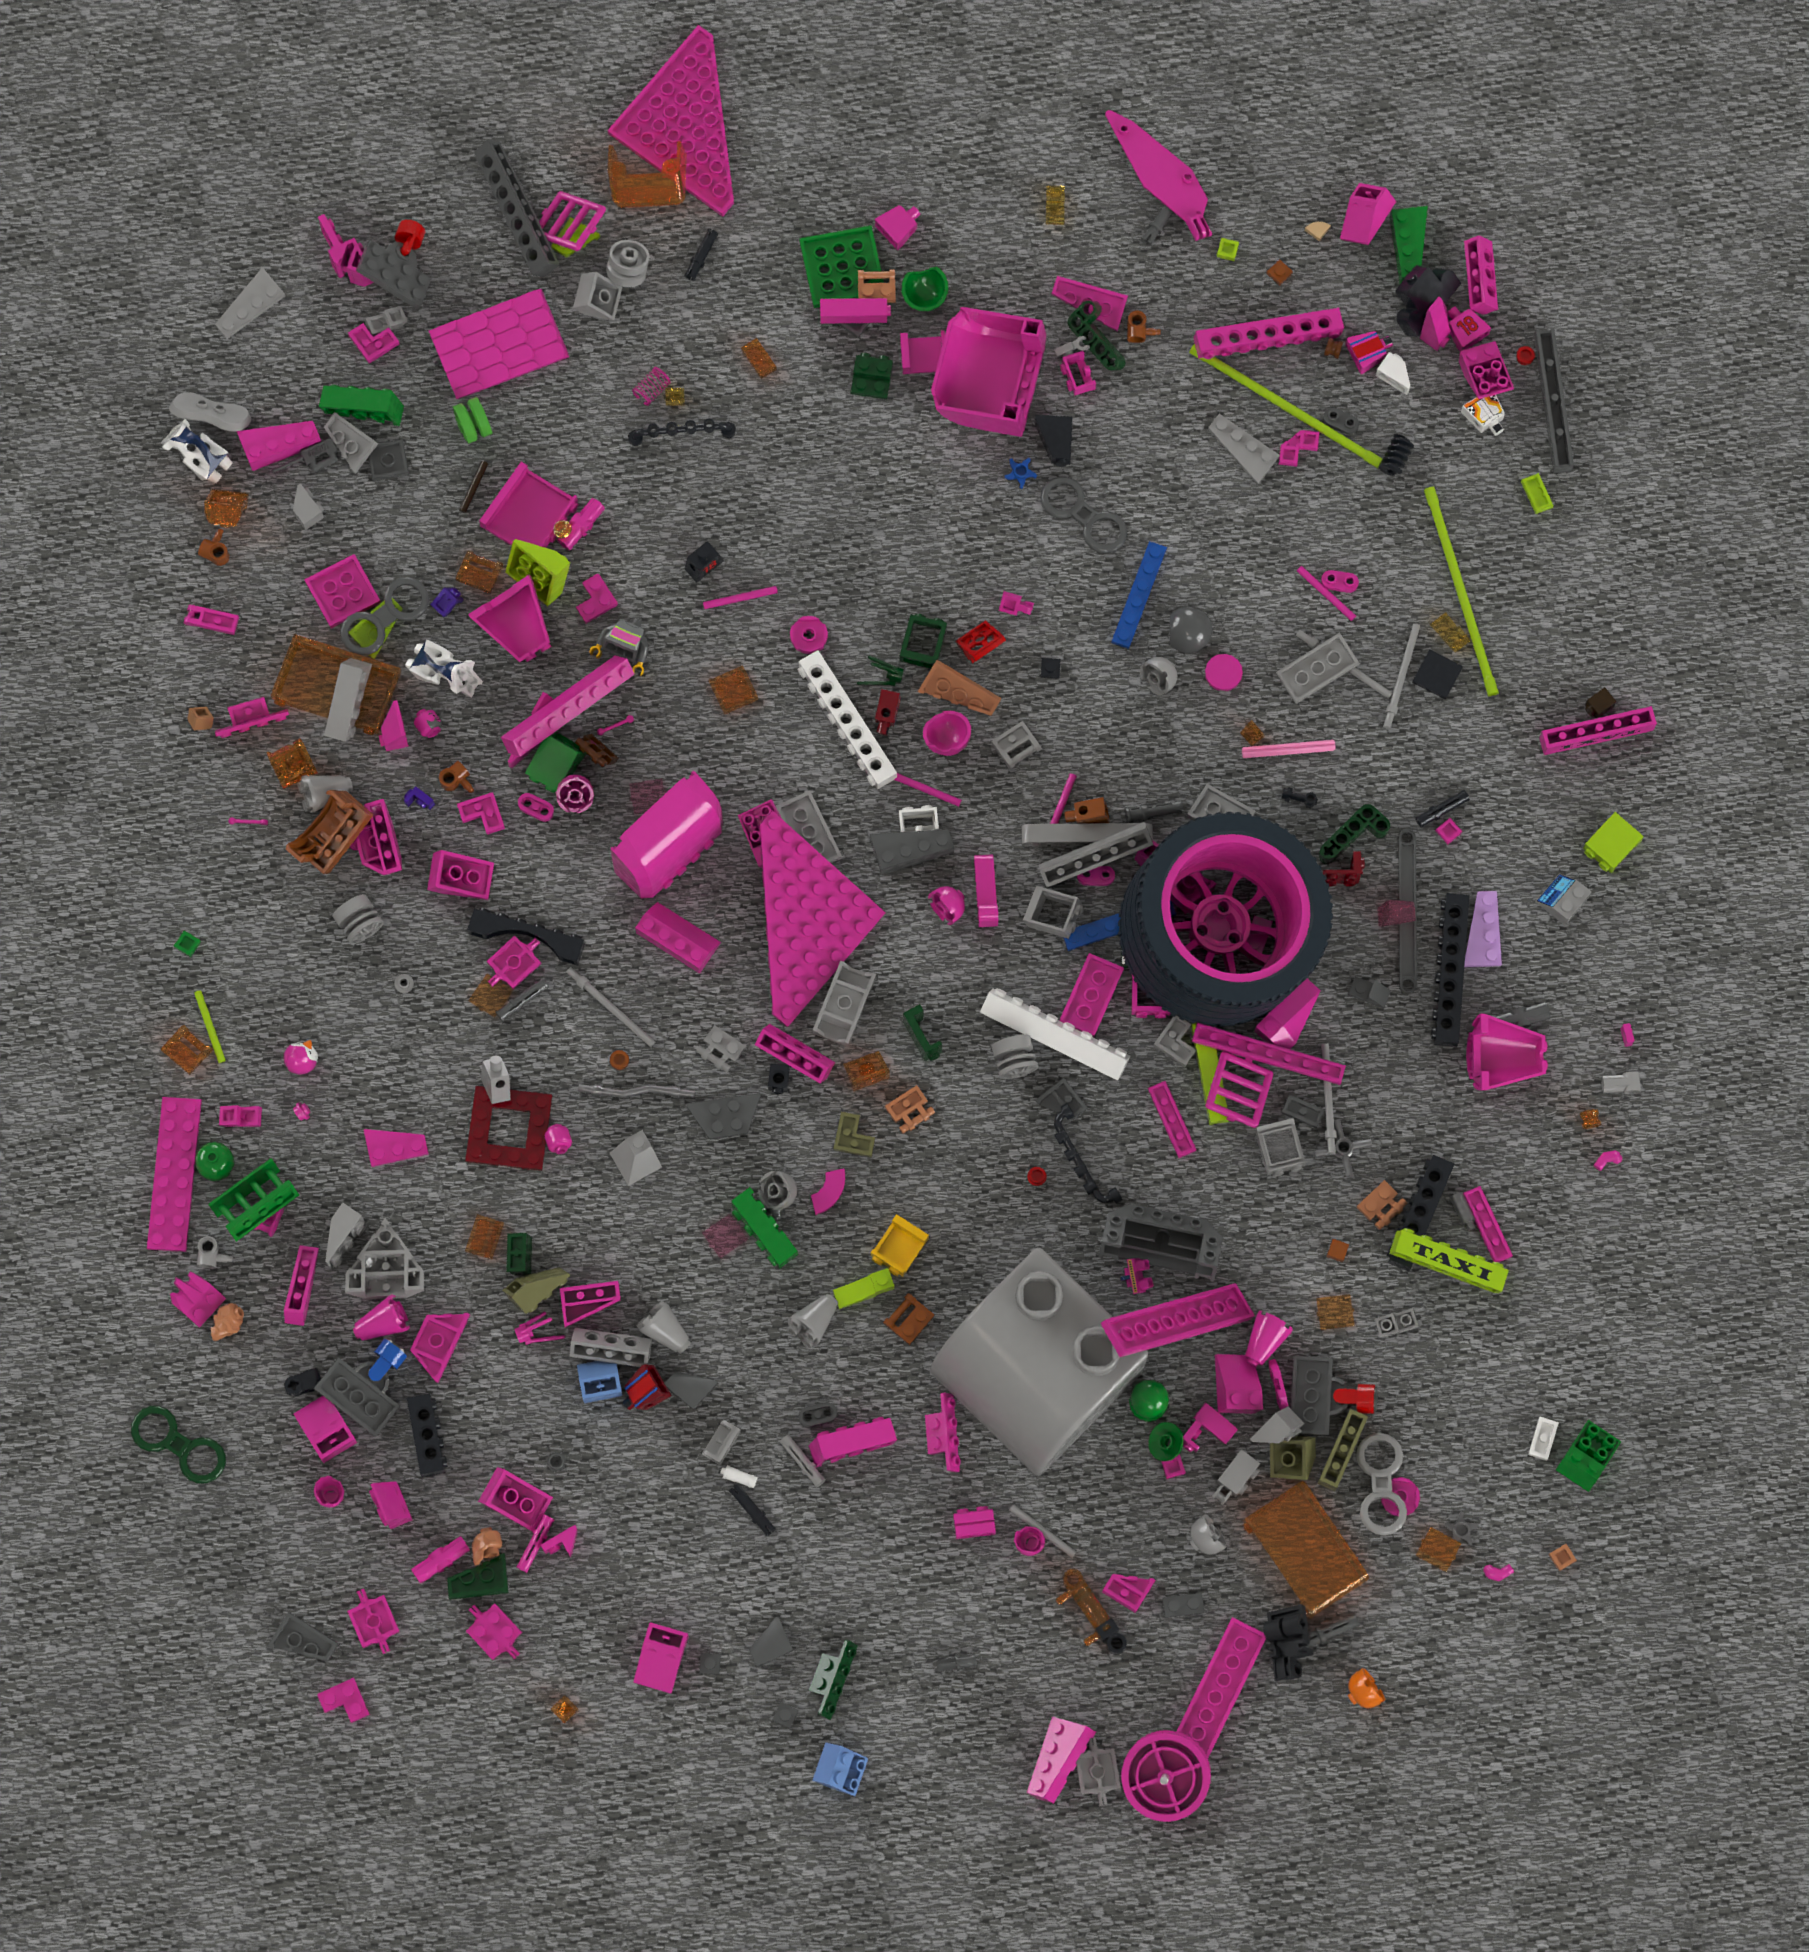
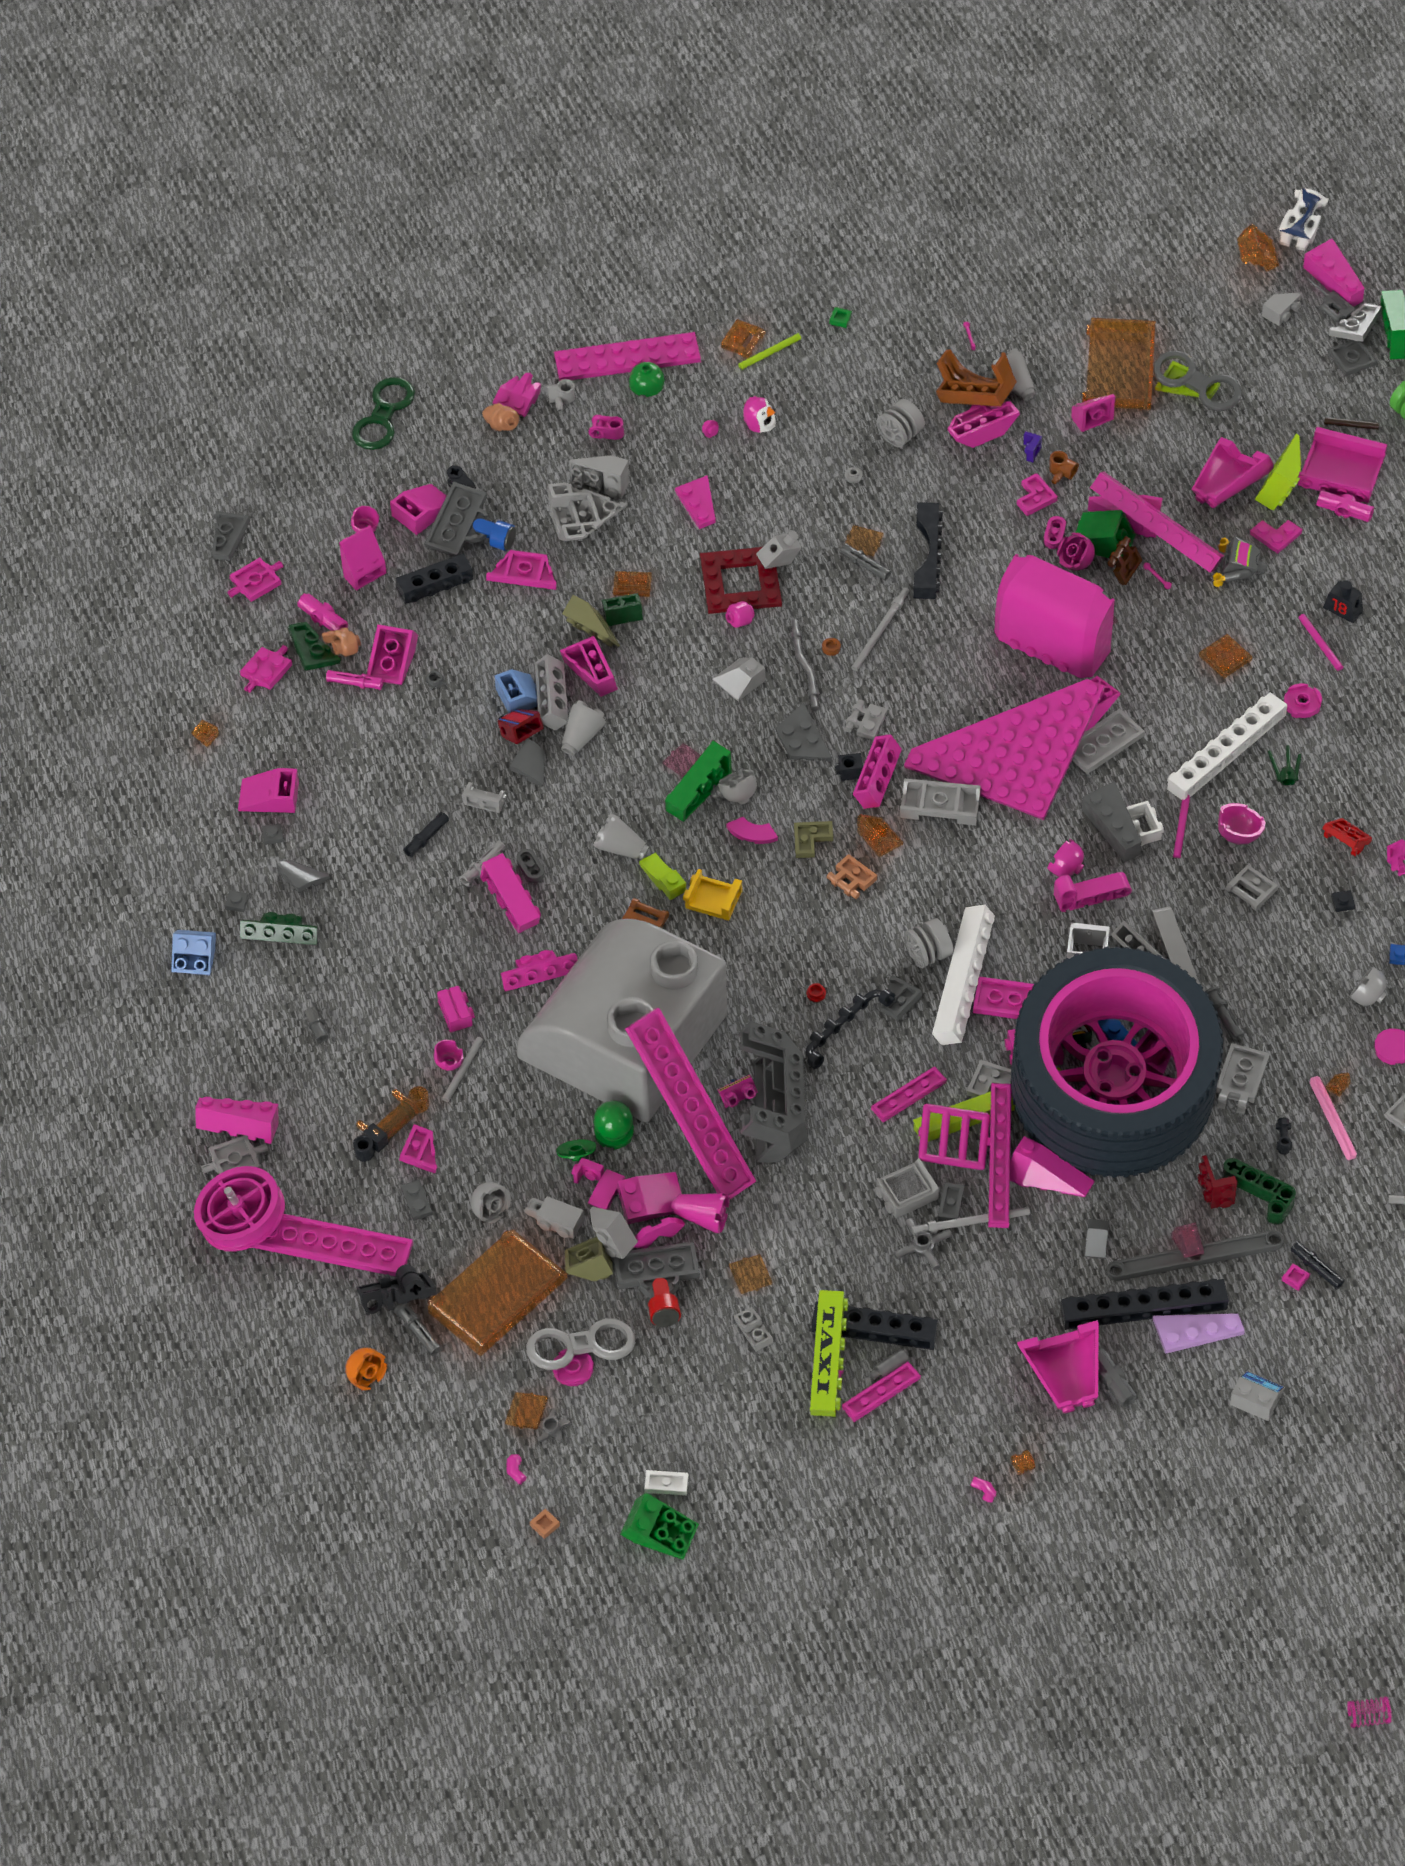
camera: 80 degrees right, 20 degrees down
light grey plate [169,392,251,431] -> none
dark pink plate [183,605,239,635] -> none
medium nougat slope [187,707,214,730] -> none
dark orange piece [198,529,230,566] -> none
green fence [208,1158,299,1242] -> none
dark pink bracket [215,696,289,738] -> none
dark pink slope [219,1105,262,1127] -> none
clear orange brick [267,738,318,789] -> none
dark pink slope [284,1245,319,1326] -> none
dark pink plate [304,554,381,628] -> none
dark pink plate [317,1678,370,1723] -> none
light grey wedge [324,658,372,742] -> none
dark pink cone [353,1294,410,1341] -> none
white hips [405,640,483,698] -> none
dark pink head [414,709,442,738] -> none
dark pink slope [427,850,494,900] -> none
dark purple bracket [430,587,464,617] -> none
clear orange plate [455,550,503,594] -> none
dark pink plate [487,936,541,990] -> none
dark pink plant [515,1311,565,1345] -> none
dark pink slope [541,1525,578,1558] -> none
clear yellow plate [553,520,572,539] -> none
dark pink slope [635,902,721,974] -> none
white piece [720,1465,758,1488] -> none
dark red torso [875,689,901,735] -> none
dark green window [899,614,947,669] -> none
dark green panel [903,1004,942,1061] -> none
nougat wing [918,660,1002,716] -> none
dark pink bar [1050,773,1077,824] -> none
dark orange torso [1064,797,1110,824] -> none
dark pink tile [1161,1454,1185,1479] -> none
olive brick [1317,1409,1368,1491] -> none
dark orange piece [1326,1239,1349,1262] -> none
nougat plate [1356,1180,1407,1230] -> none
lime panel [1583,812,1644,873] -> none
light grey piece [1601,1072,1641,1094] -> none
dark pink tile [1620,1023,1635,1047] -> none

